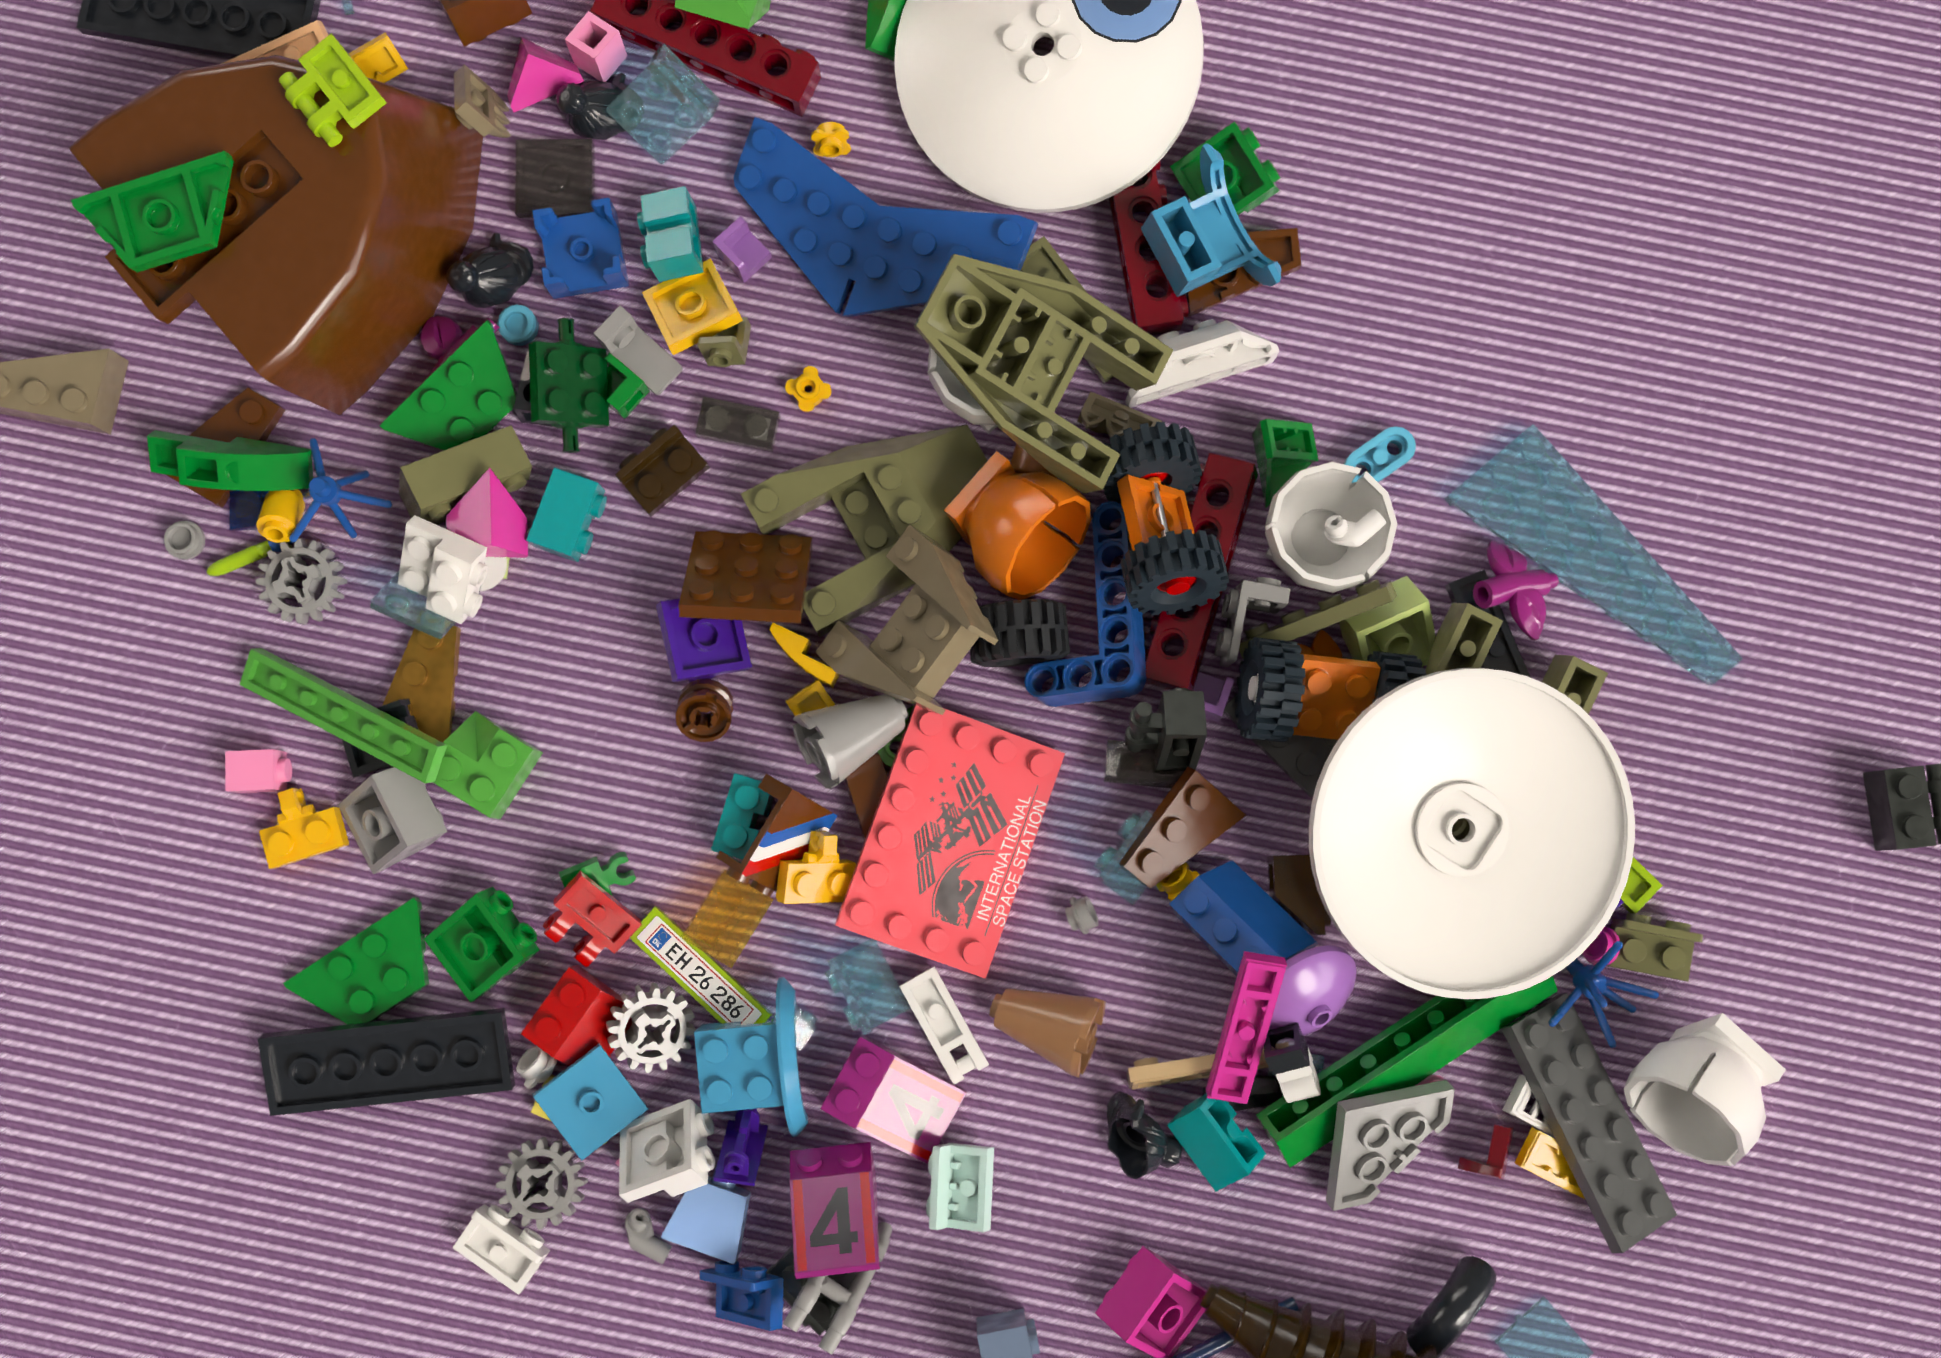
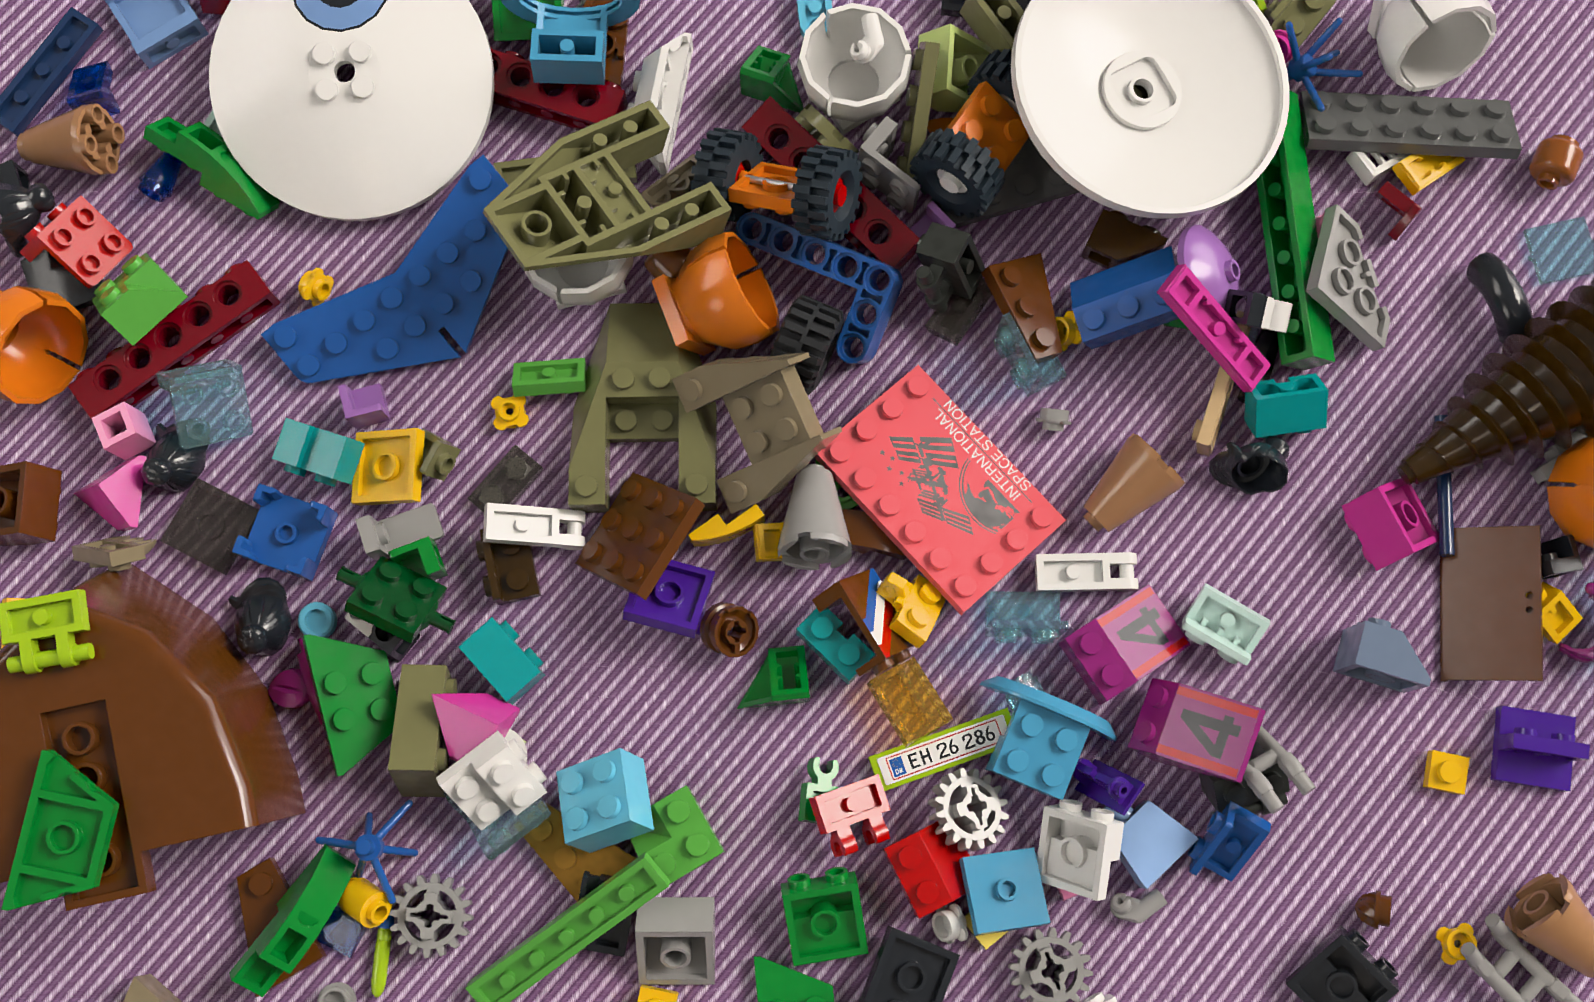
camera: 60 degrees left, 5 degrees down
none -> white plate [483,503,585,550]
none -> bright green plate [512,358,587,397]
none -> medium azure brick [556,748,654,853]
none -> green slope [737,645,810,709]
none -> olive plate [795,103,859,153]
none -> dark orange head [1529,134,1584,190]

